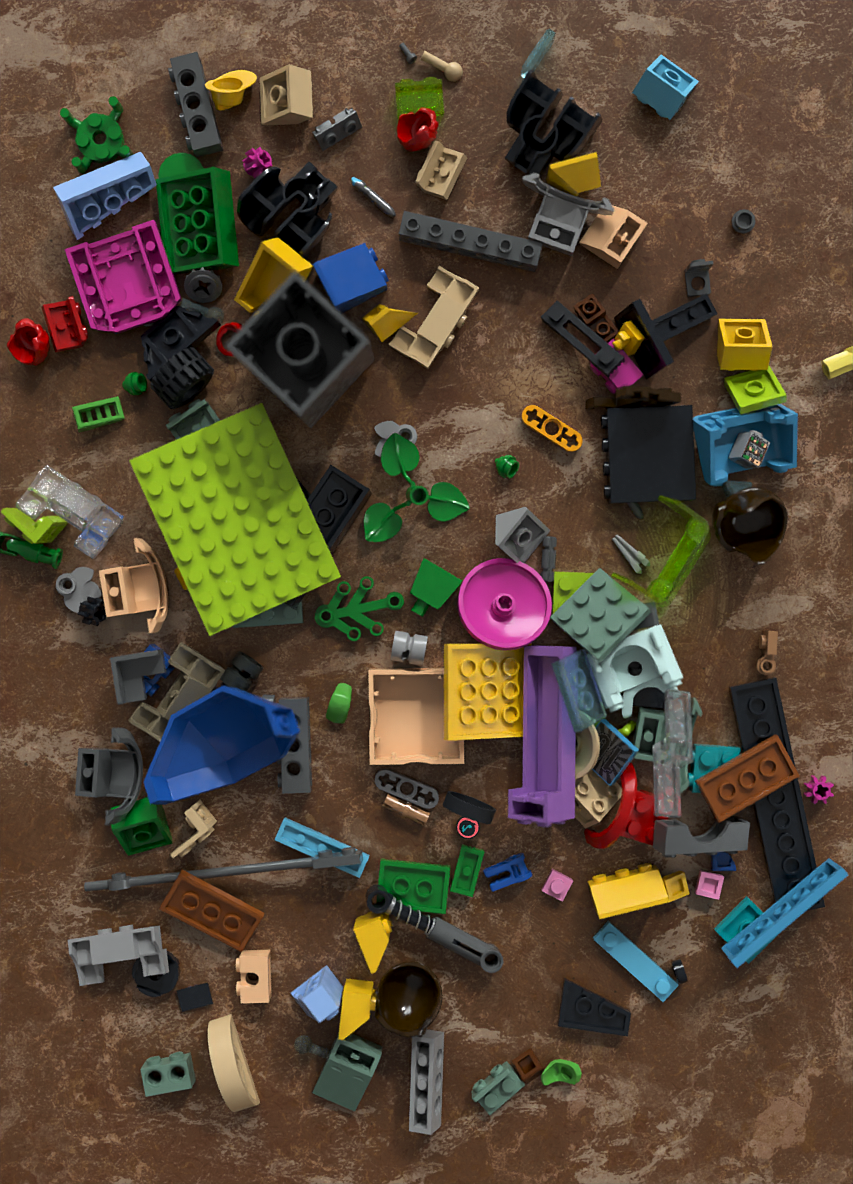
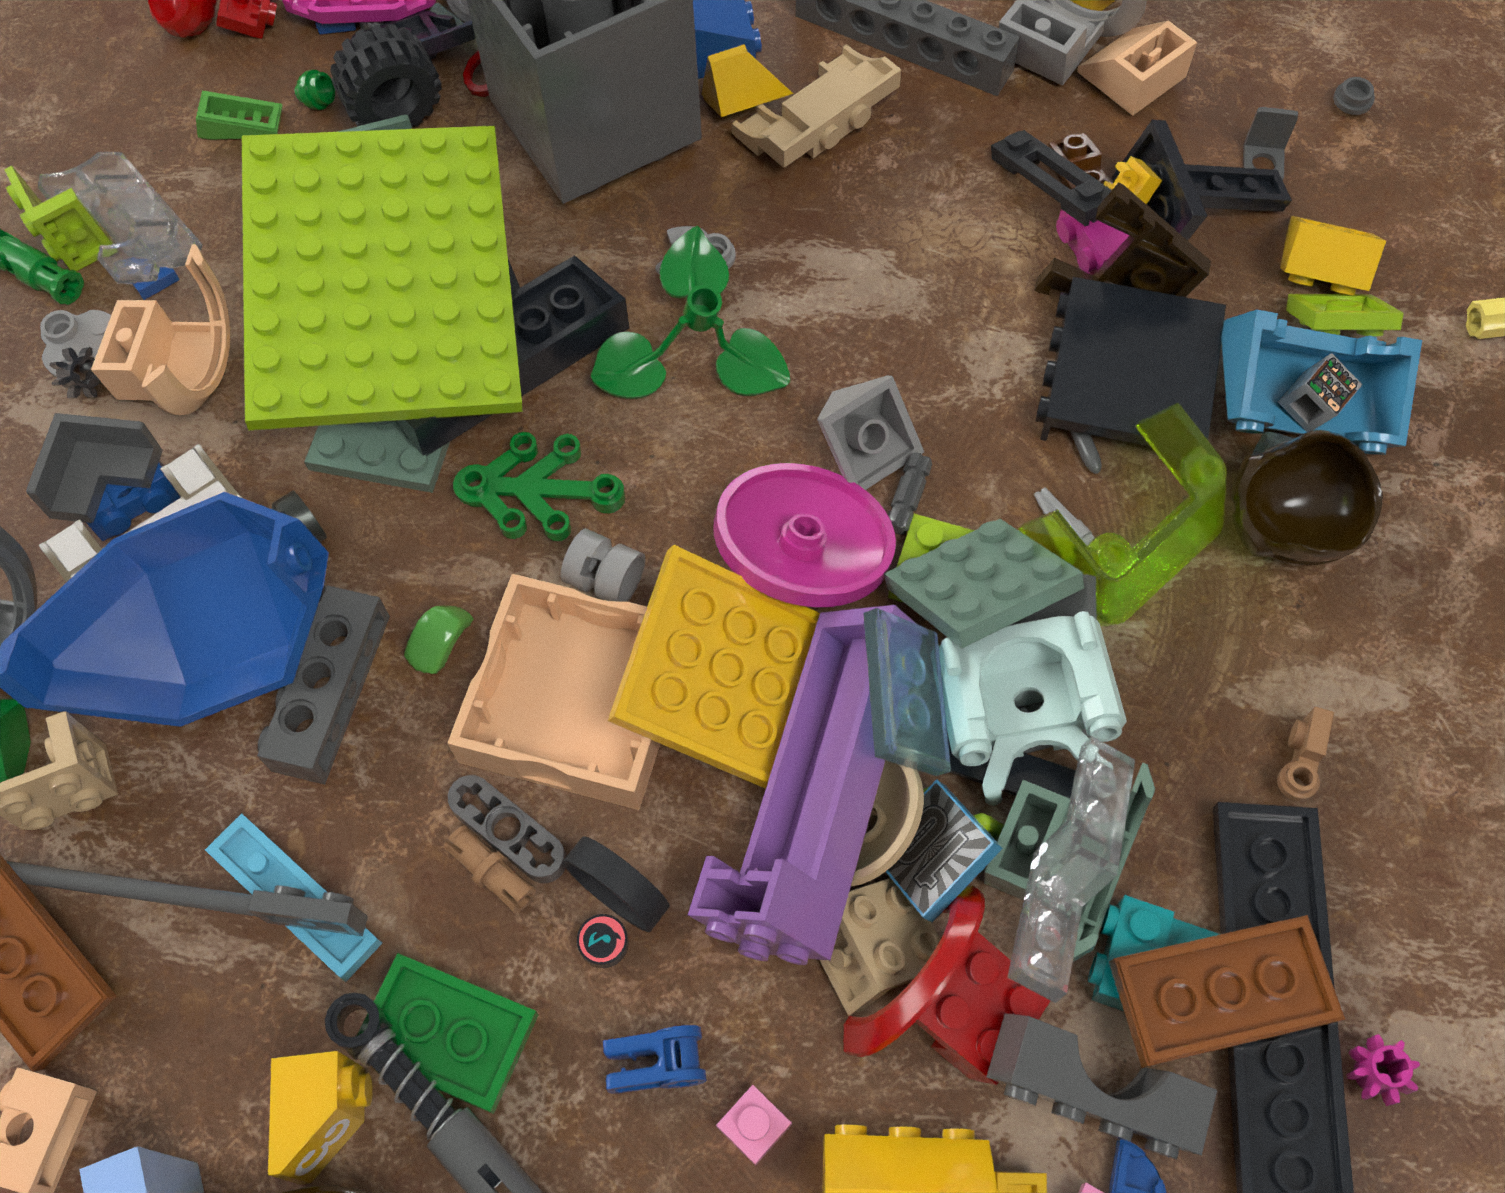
camera: 15 degrees right, 25 degrees down
green torso [410,558,462,617] -> none
green plate [450,845,484,897] -> none
green plate [495,455,519,478] -> none
light orange beam [521,405,583,452] -> none

